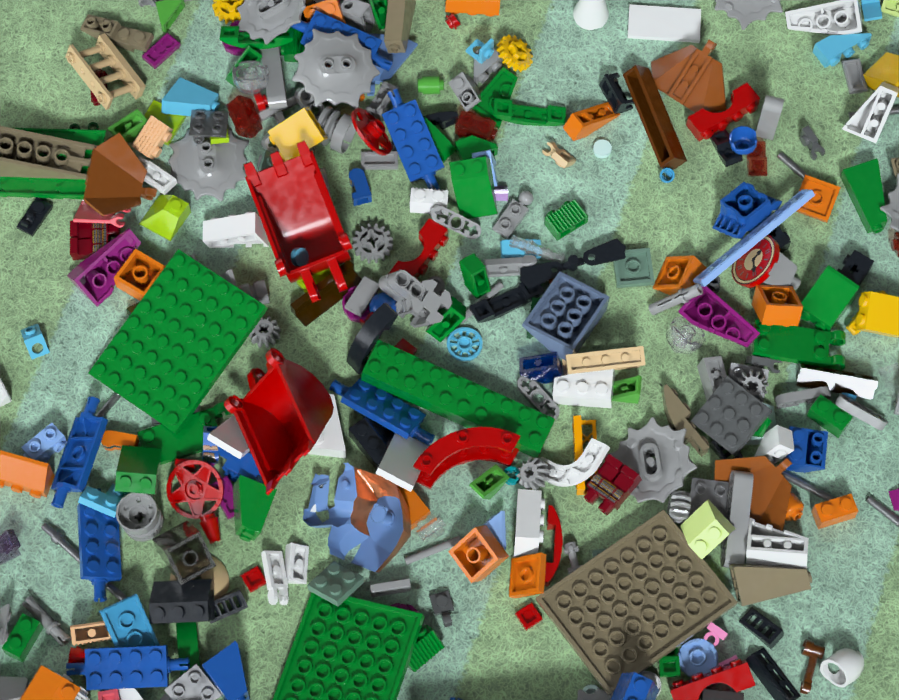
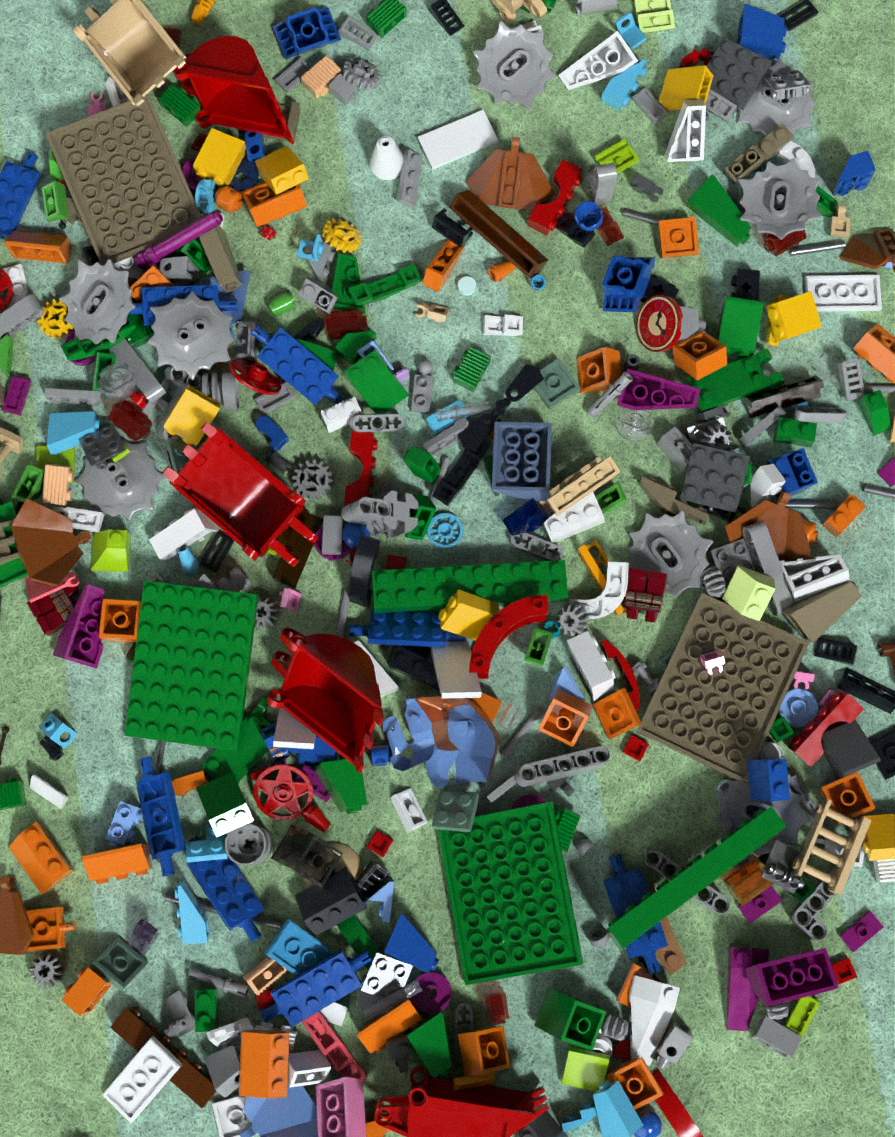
camera: 25 degrees left, 10 degrees up
white hinge [261,550,289,605] -> none
medium azure tile [291,247,309,266] -> none
light blue tile [693,189,815,287] -> none
none -> black pin [39,736,64,761]
none -> light grey plate [44,388,105,406]
none -> medium azure slope [175,879,209,944]
none -> medium azure cone [177,546,200,576]
none -> black tile [200,531,235,573]
none -> white wing [206,1018,255,1049]
none -> dark grey pin [265,451,291,473]
none -> bright pink tile [277,588,302,612]
none -> light grey bar [336,591,350,638]
none -> light blue slope [368,882,394,923]
none -> blue leg [371,745,391,767]
none -> light grey plate [397,149,423,207]
none -> yellow brick [438,589,500,641]
none -> white slope [483,314,523,336]
none -> orange cone [488,260,516,282]
none -> light grey beam [515,746,610,787]
none -> light grey hinge [577,839,594,856]
none -> lime plate [594,139,639,174]
none -> tile [700,650,725,675]

